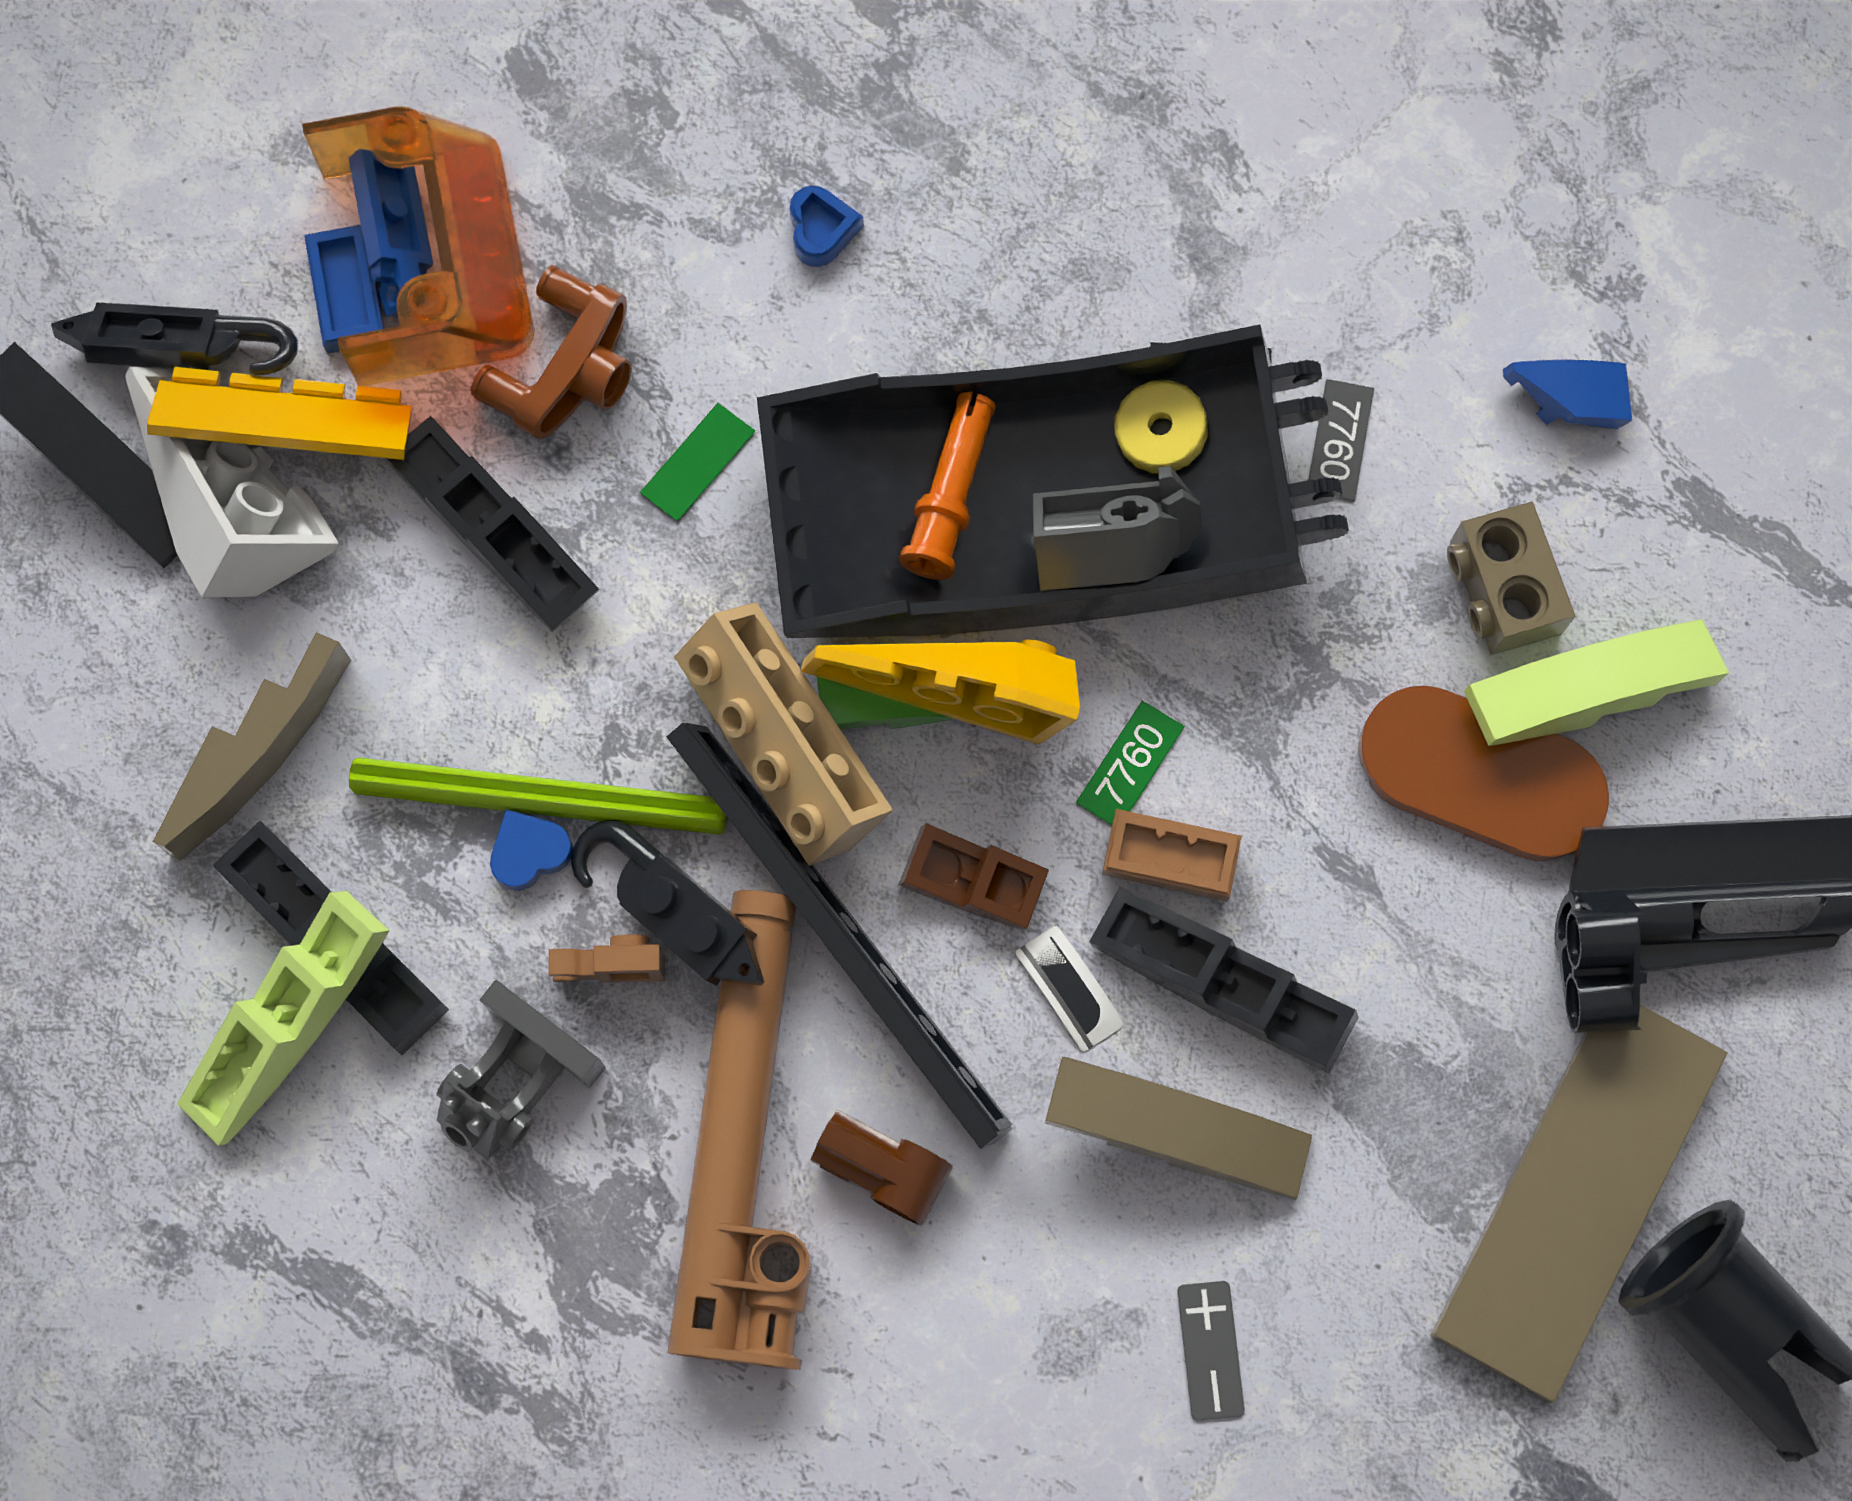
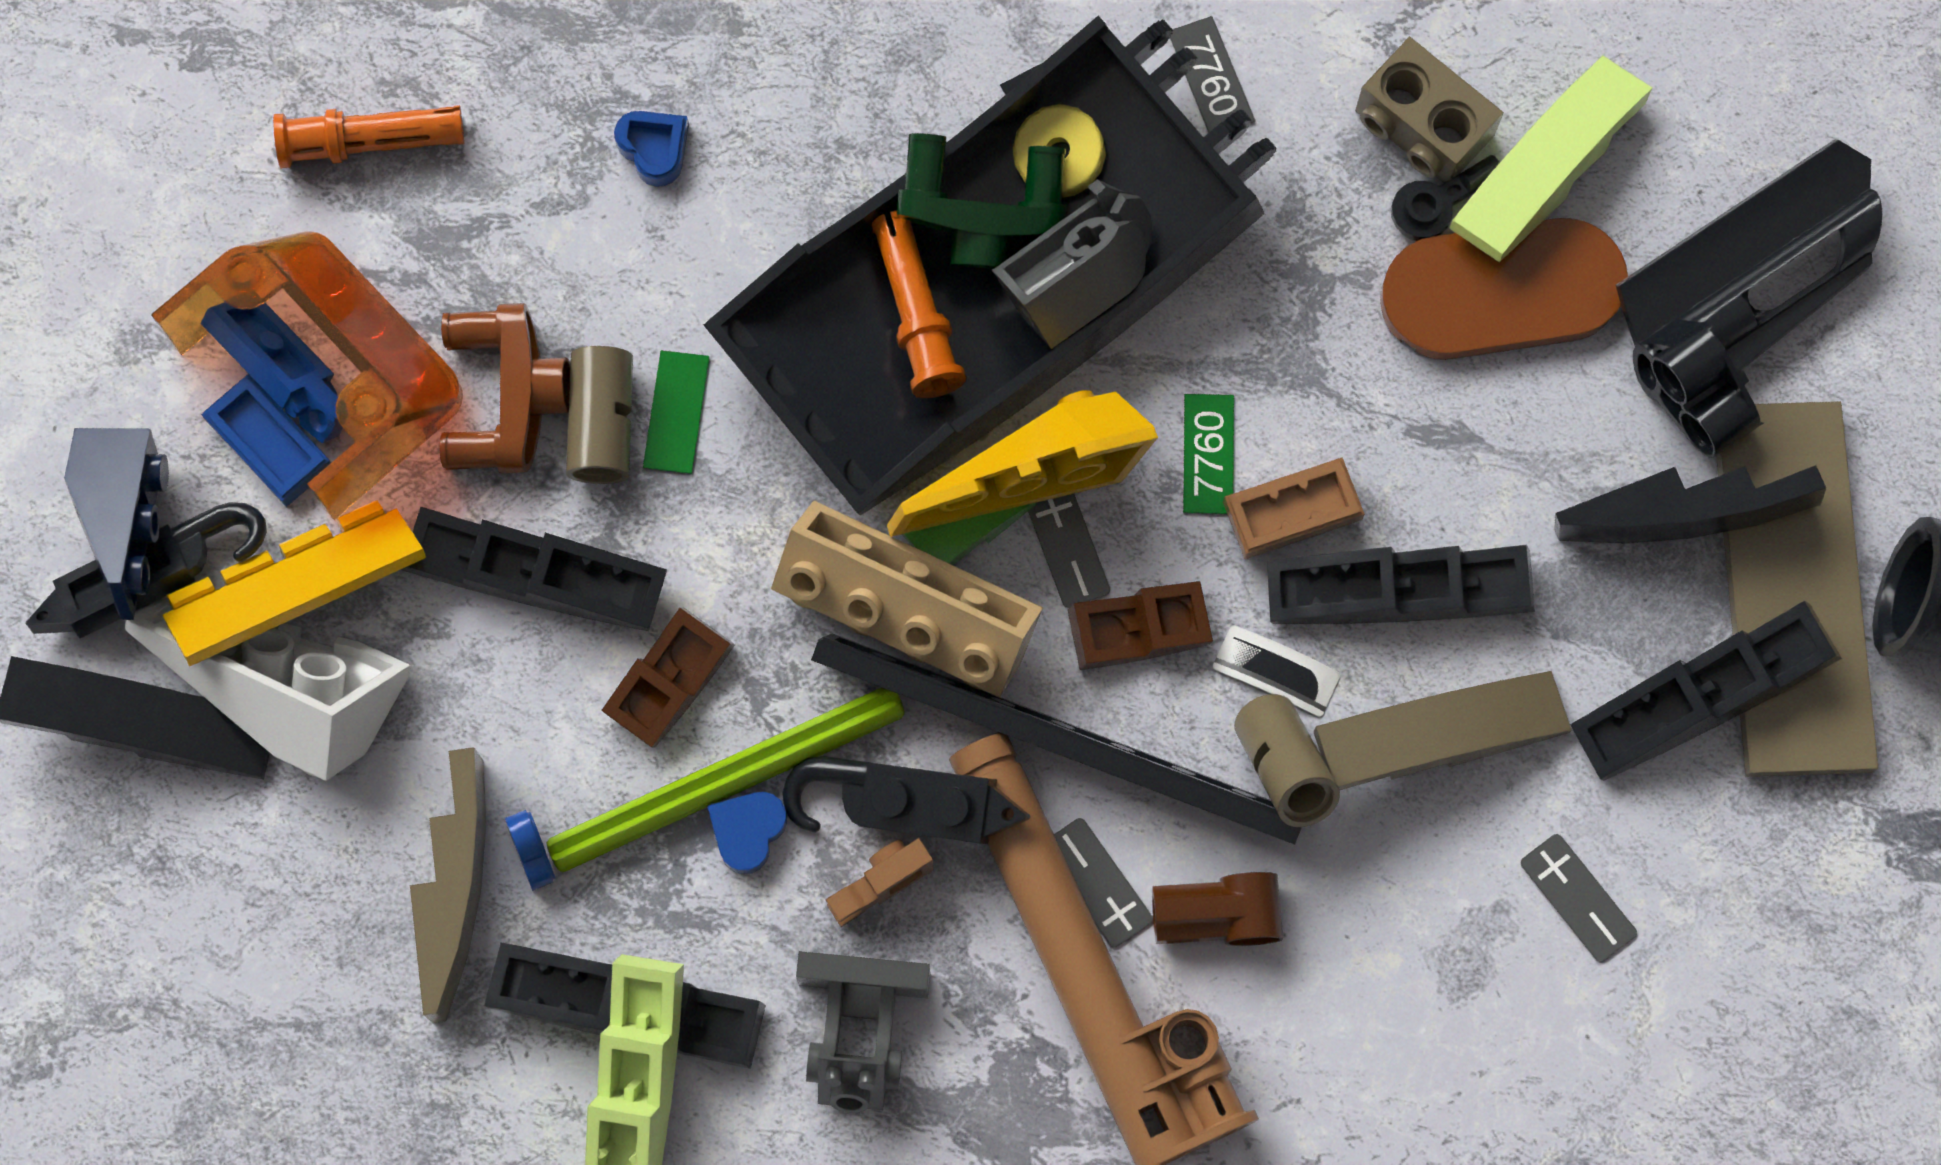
camera: 30 degrees left, 0 degrees up
none -> slope [64,428,169,620]
none -> orange pin [273,105,464,169]
none -> blue tile [505,810,555,891]
none -> dark tan pin [566,346,633,484]
none -> reddish brown slope [601,607,735,748]
none -> dark green connector [897,133,1067,269]
none -> dark grey sticker [1028,494,1110,608]
none -> dark grey sticker [1054,818,1153,947]
none -> dark tan pin [1234,694,1340,827]
none -> black plate [1391,155,1500,241]
none -> black slope [1554,465,1826,544]
none -> black slope [1570,601,1842,781]

